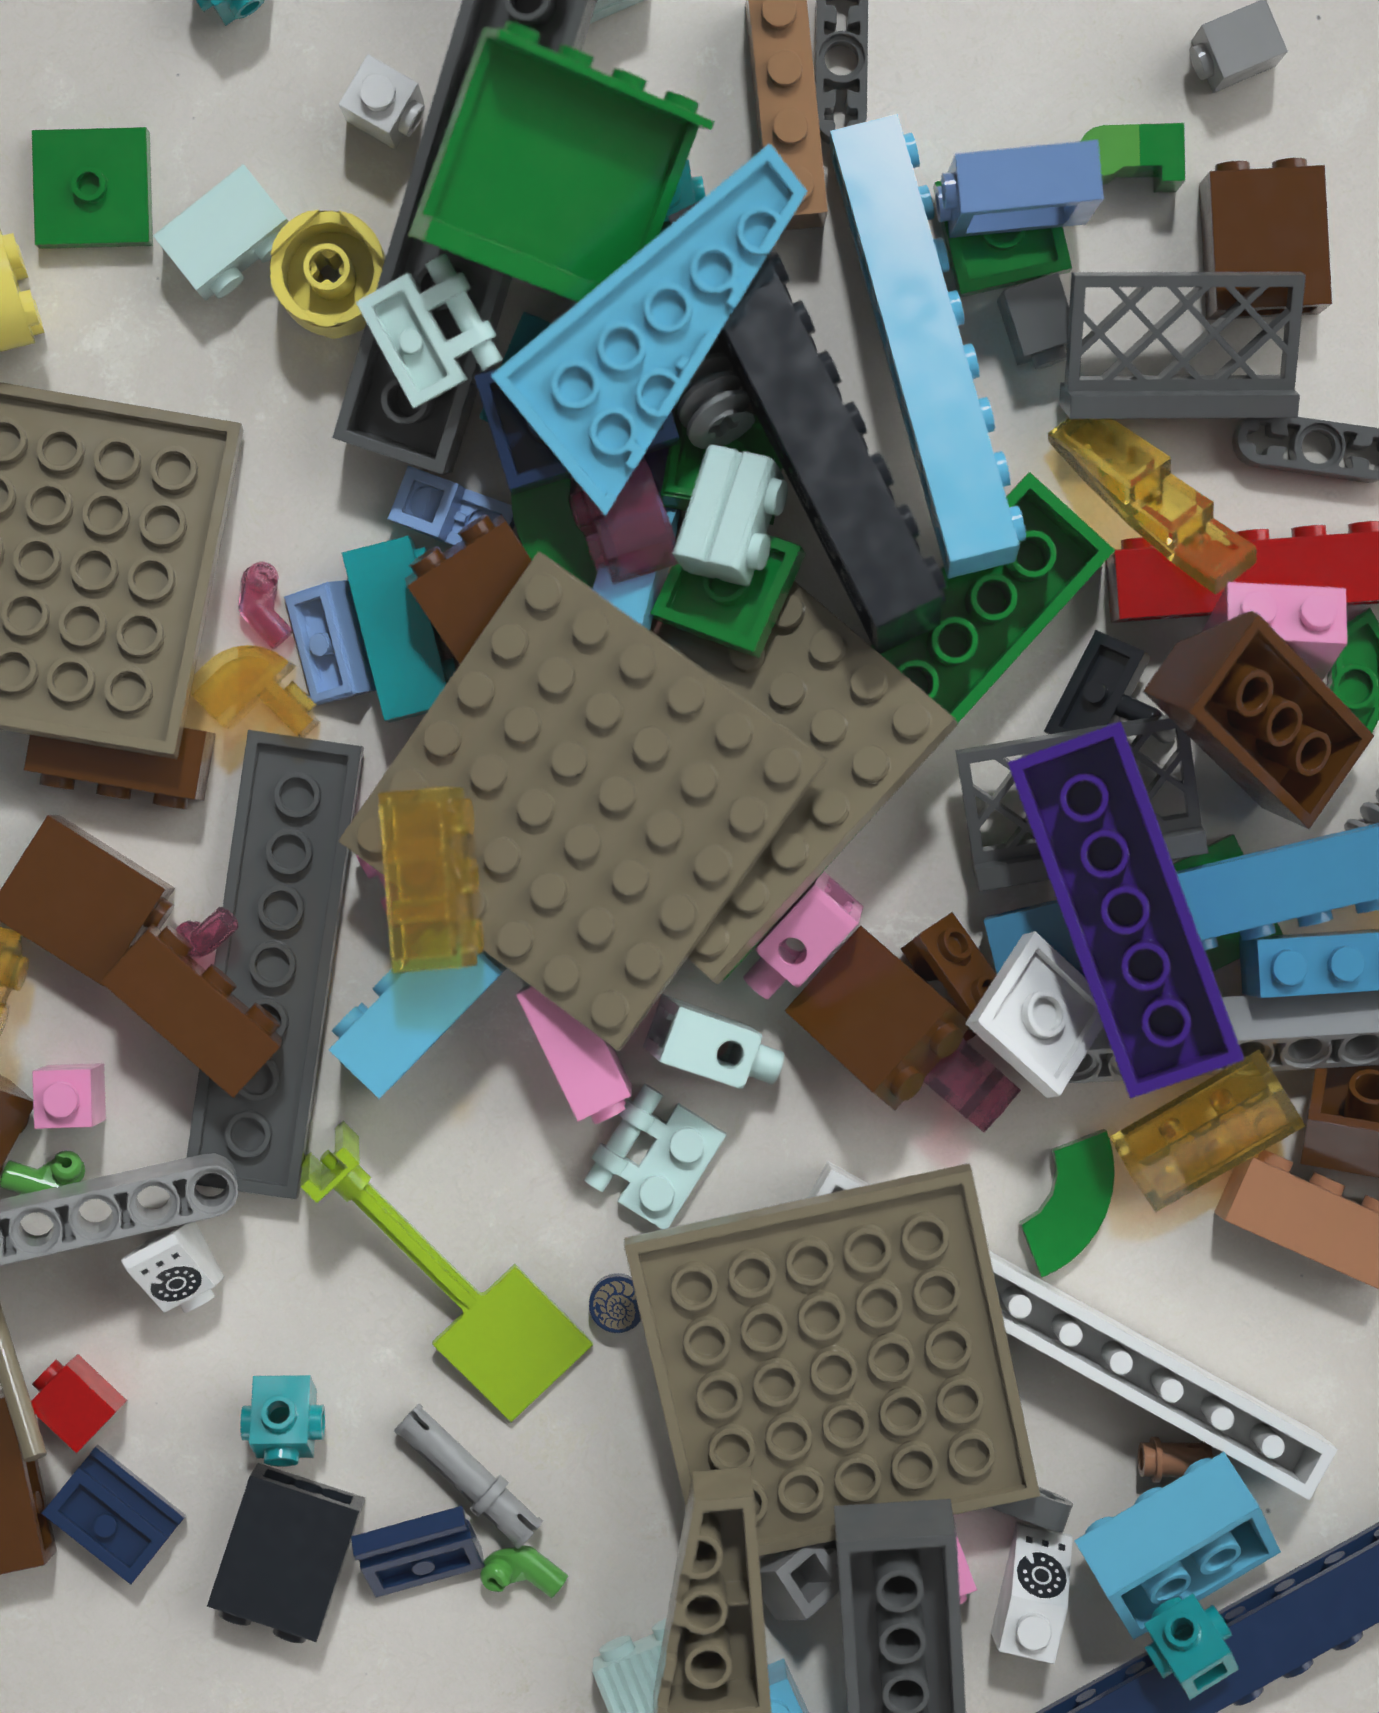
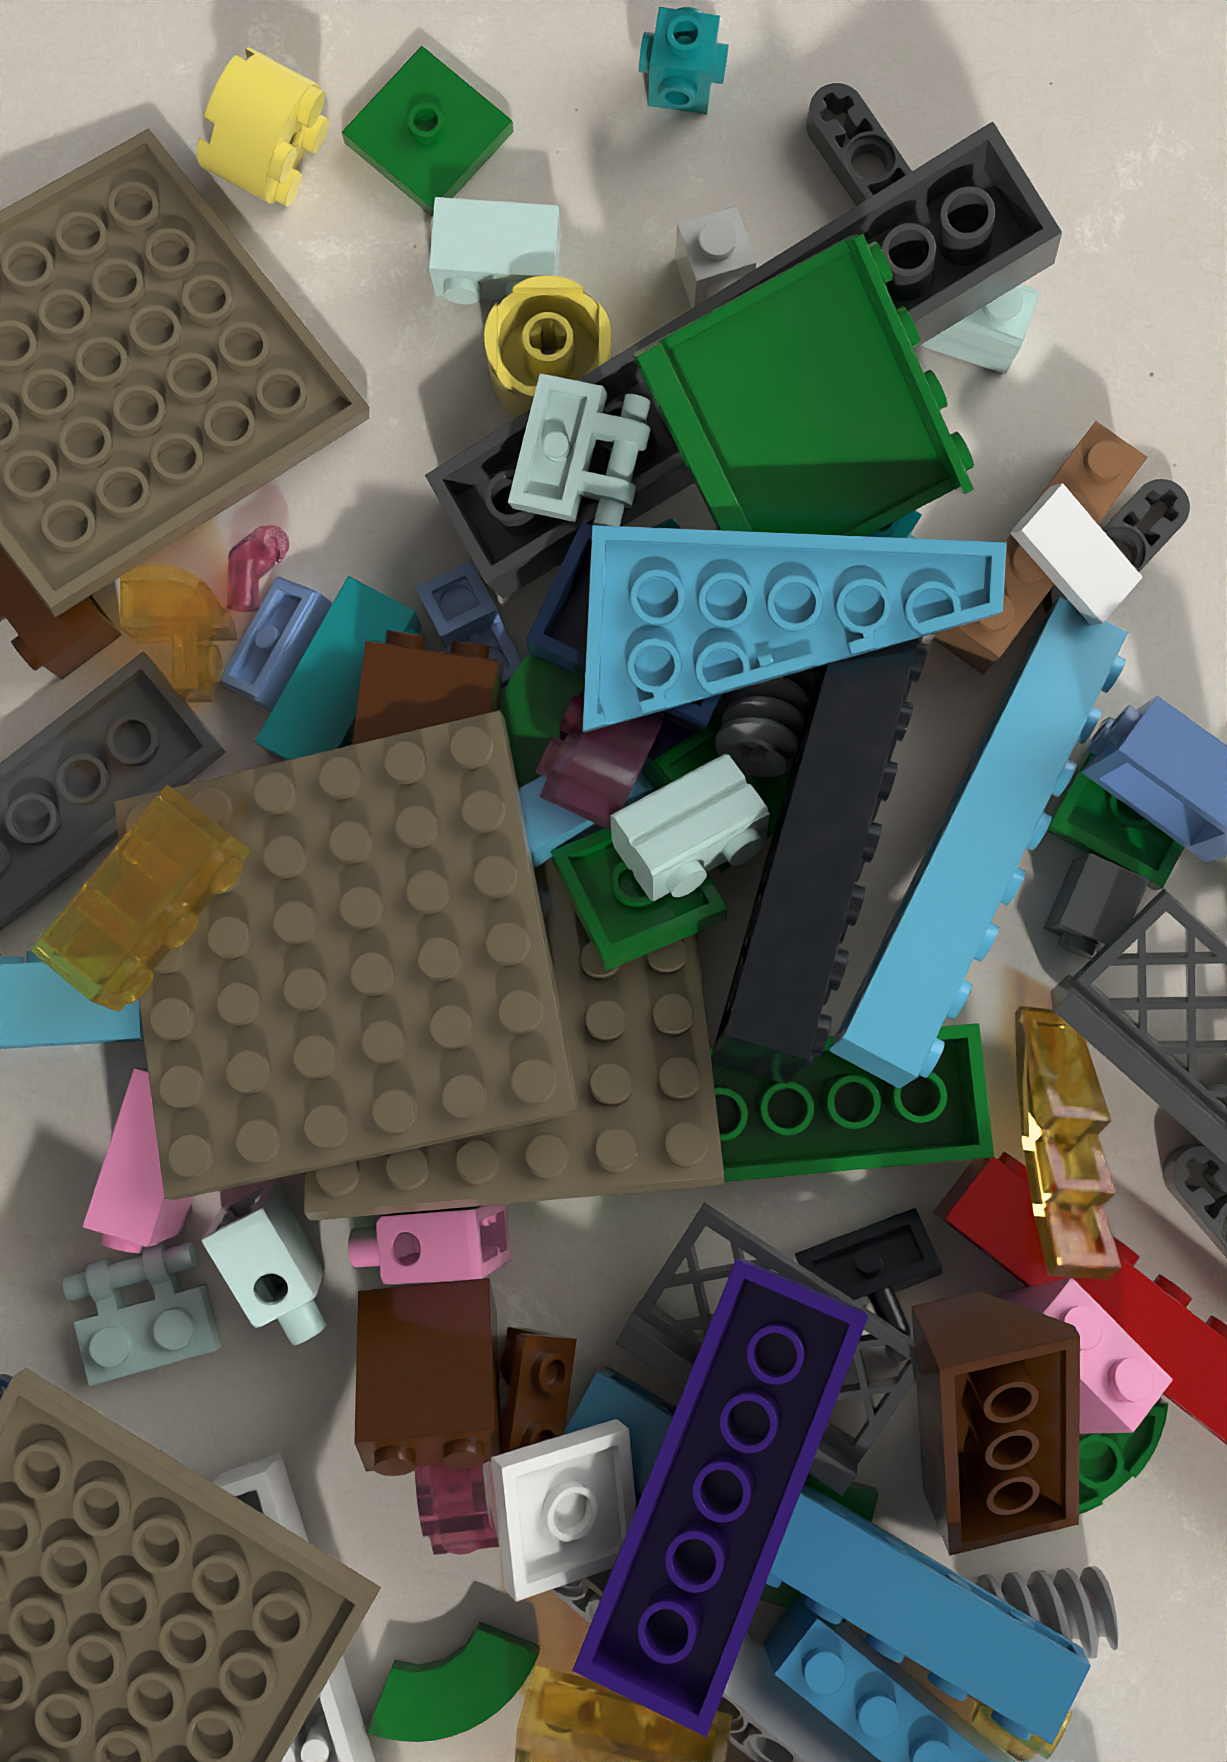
camera: 40 degrees right, 5 degrees down
none -> white tile [1010,483,1143,625]

